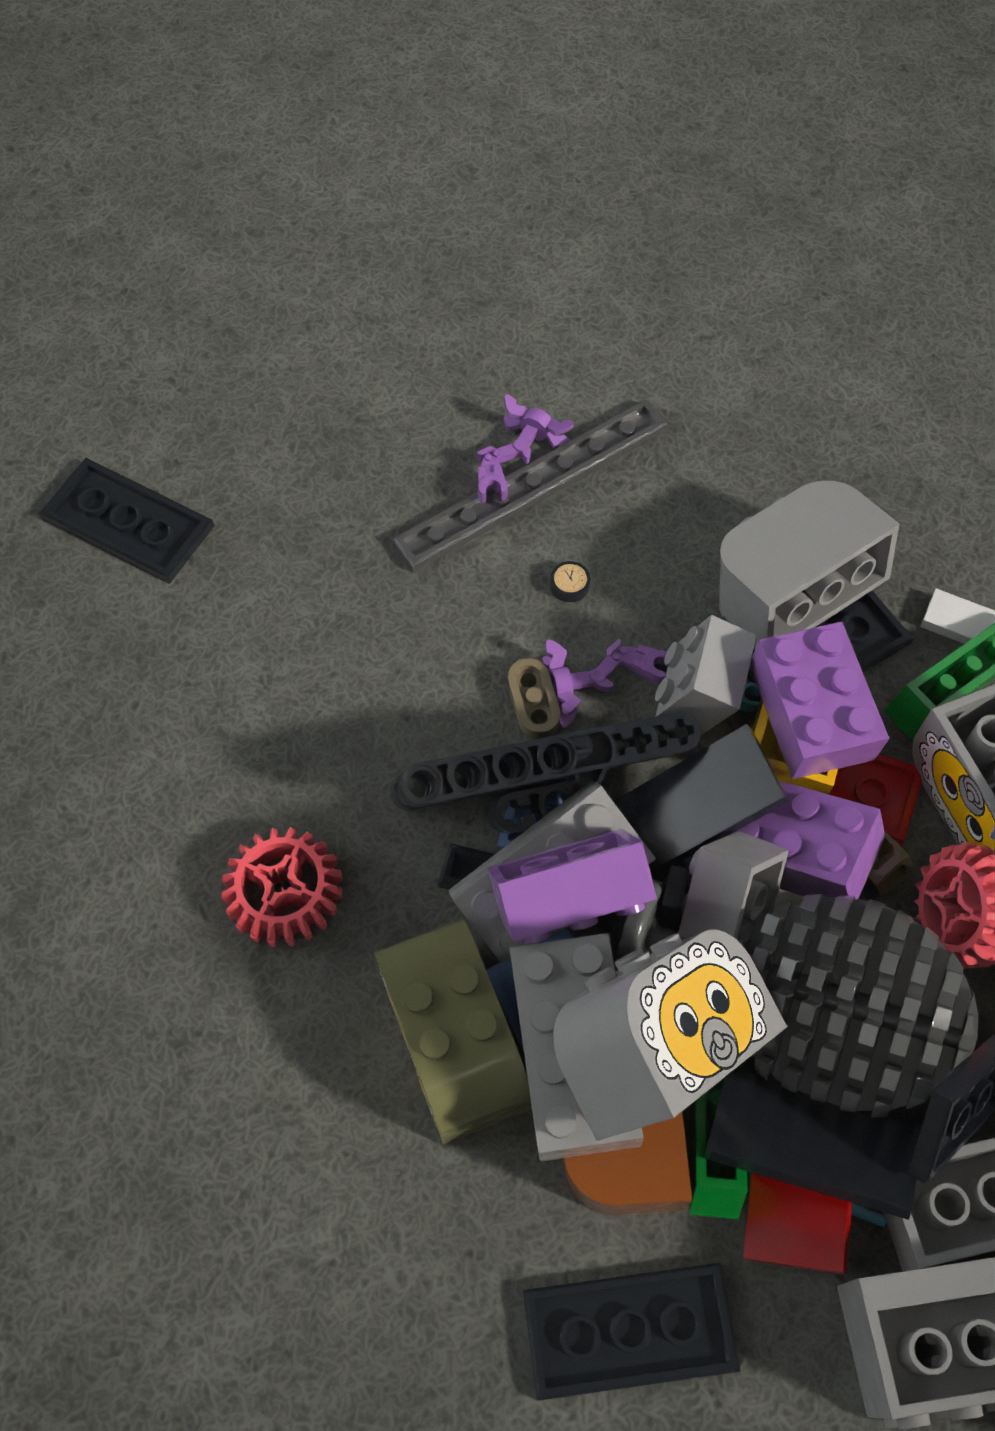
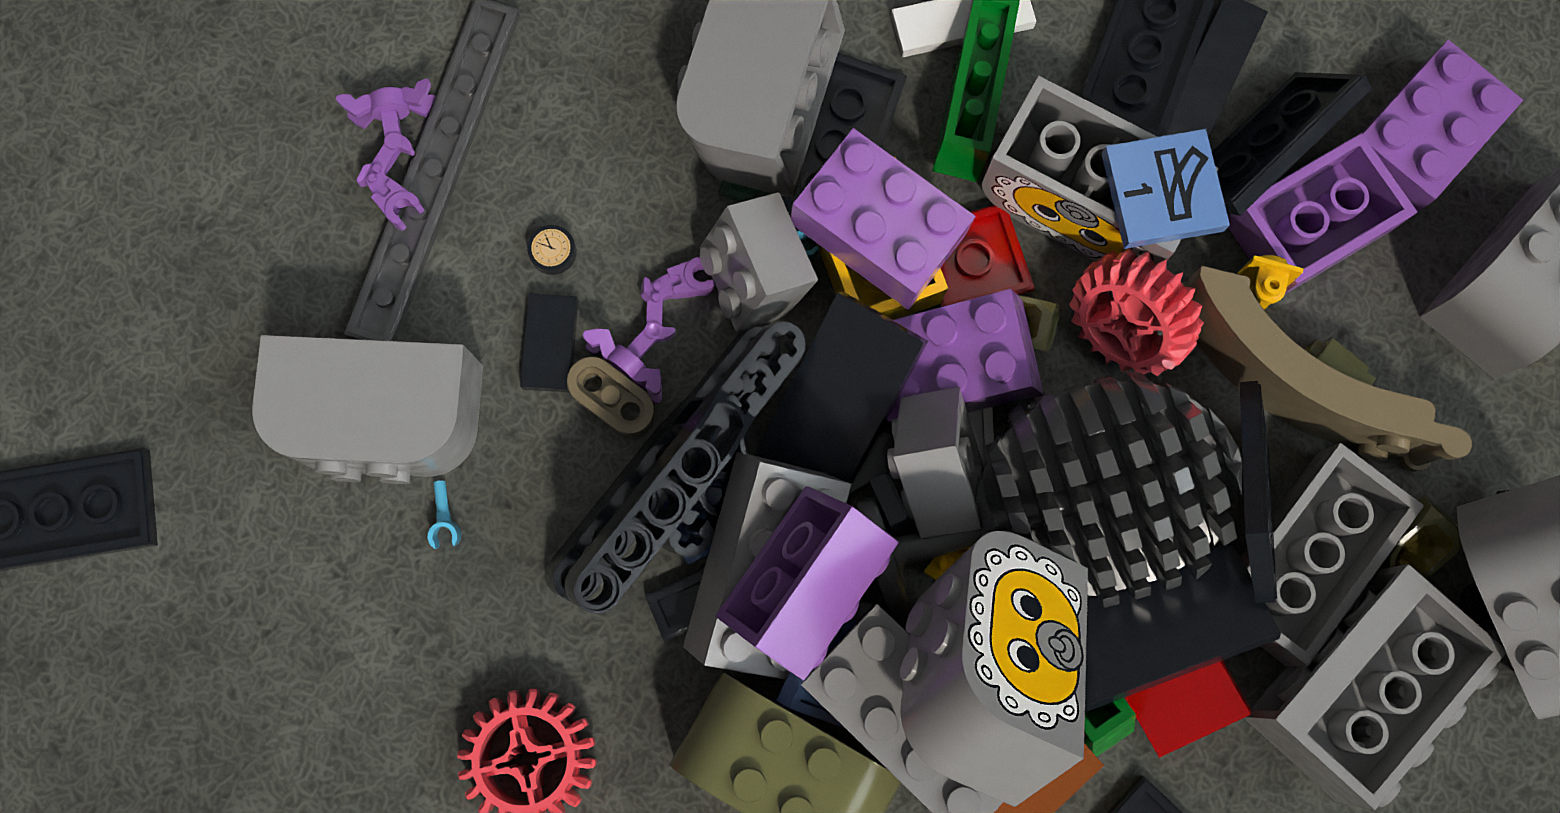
camera: 40 degrees left, 15 degrees up
none -> light grey brick [252,335,483,484]
none -> medium azure hand [428,481,462,549]
none -> black tile [520,293,579,393]

